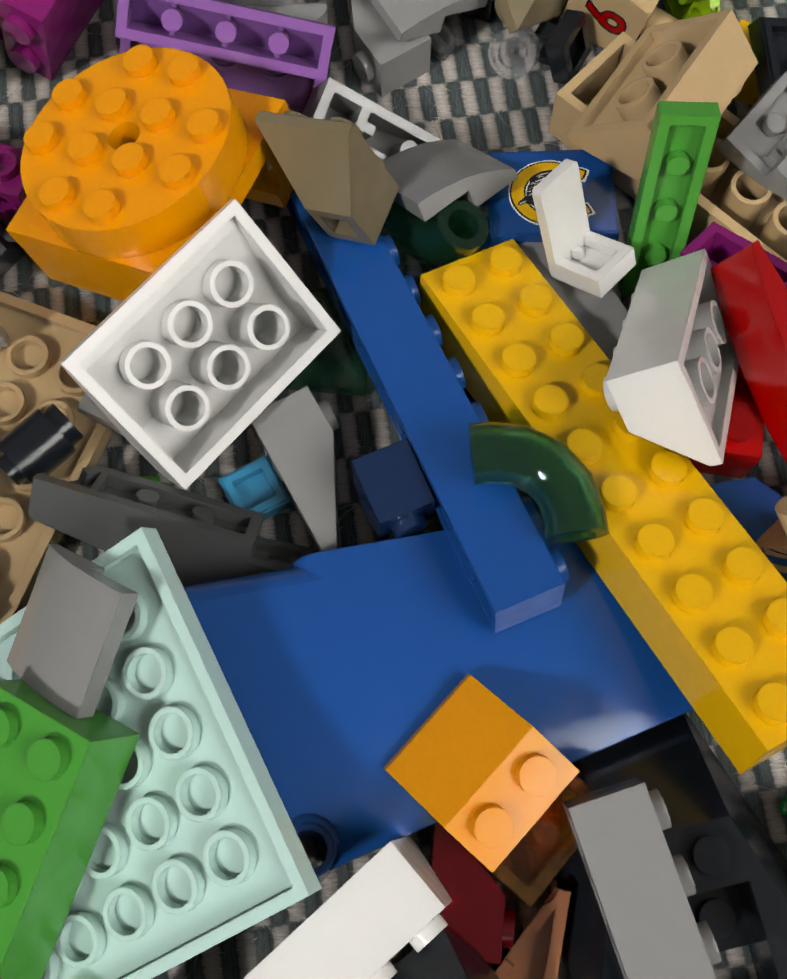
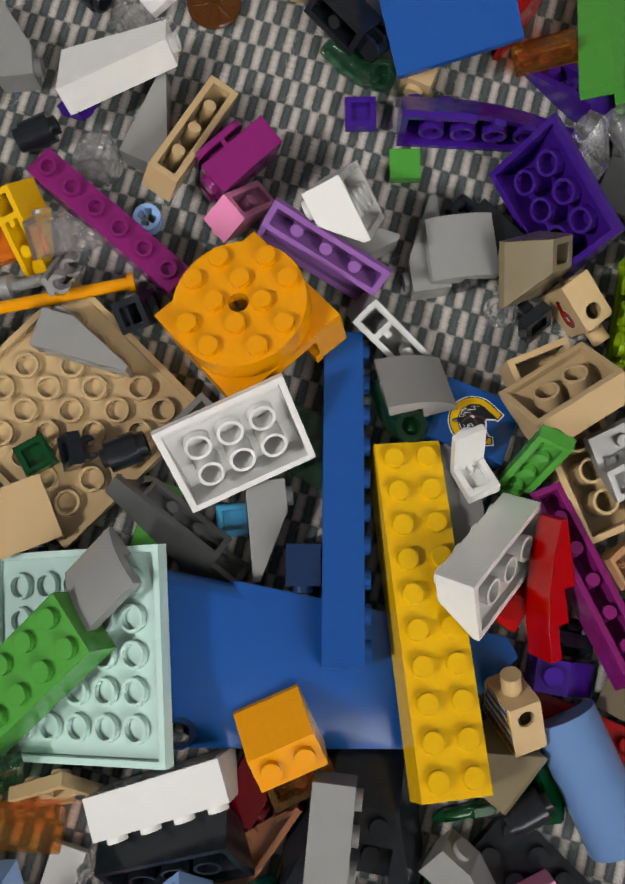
camera: 20 degrees right, 10 degrees up
dark tan slope [255,110,399,245] -> none
clear green cylinder [468,422,609,543] -> none
none -> bright pink slope [204,180,274,243]

